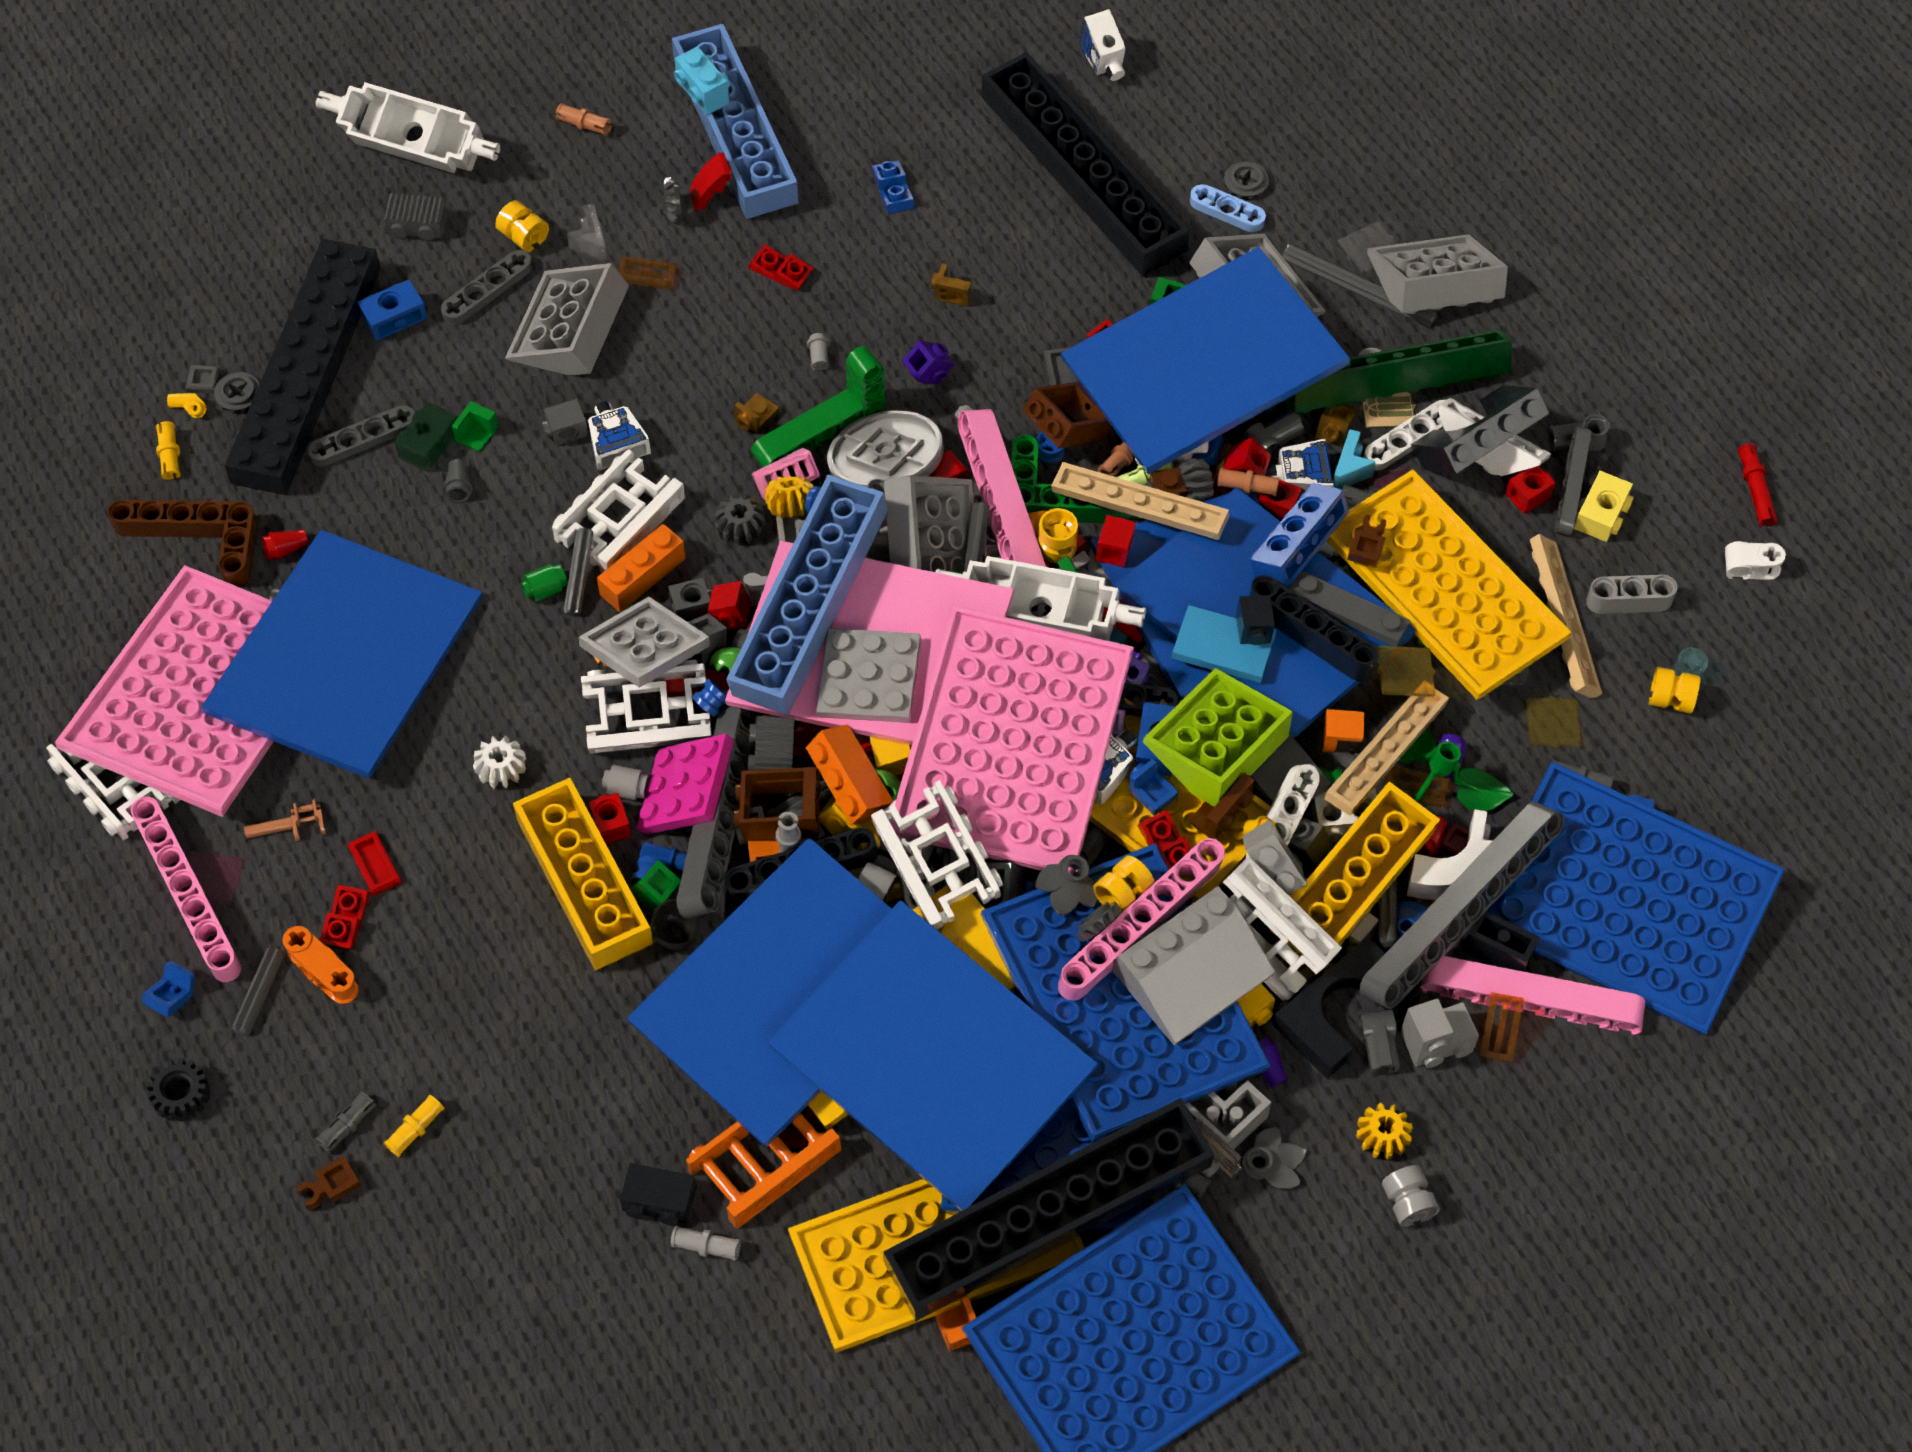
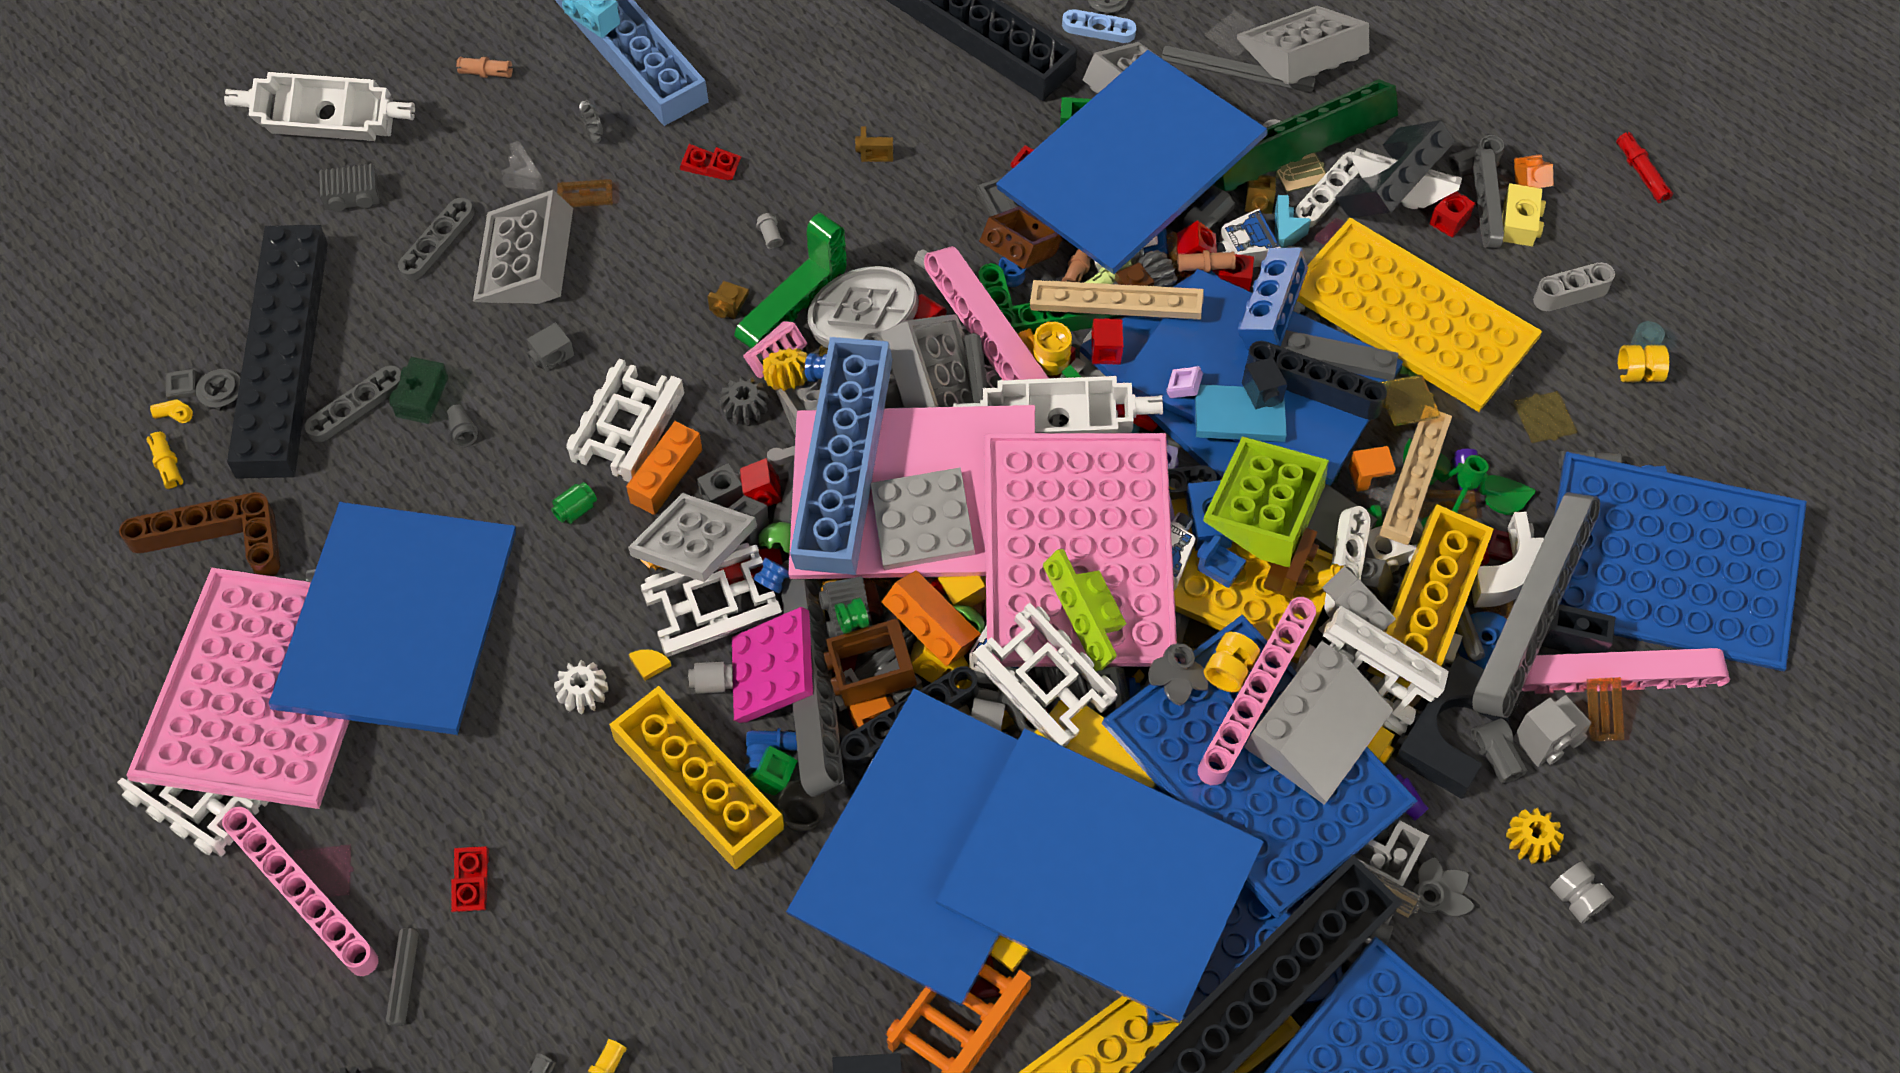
camera: 15 degrees left, 0 degrees up
blue bracket [142,961,195,1018] -> none
nougat piece [244,799,326,841] -> none
red cone [261,529,309,561] -> none
orange piece [282,926,359,1004] -> none
red tile [347,830,402,896] -> none
blue brick [357,280,427,341] -> none
green panel [452,401,498,452] -> none
yellow wheel [495,200,549,252] -> none
dark grey axle [564,528,594,615] -> none
torso [588,401,651,471] -> none
red brick [588,793,632,845] -> none
red slope [689,152,732,210] -> none
light grey pin [776,812,801,853] -> none
blue slope [872,160,914,214] -> none
dark purple brick [902,340,955,384] -> none
dark grey gear [1076,901,1120,942] -> none
red slope [1137,810,1191,870] -> none
reddish brown plate [1347,515,1386,568] -> none
tan plate [1530,534,1602,698] -> none
white piece [1725,541,1786,580] -> none
none -> yellow tile [629,650,671,681]
none -> green wheel [835,597,869,634]
none -> lime bracket [1043,549,1126,672]
none -> lavender tile [1166,366,1203,398]
none -> orange brick [1514,154,1554,188]

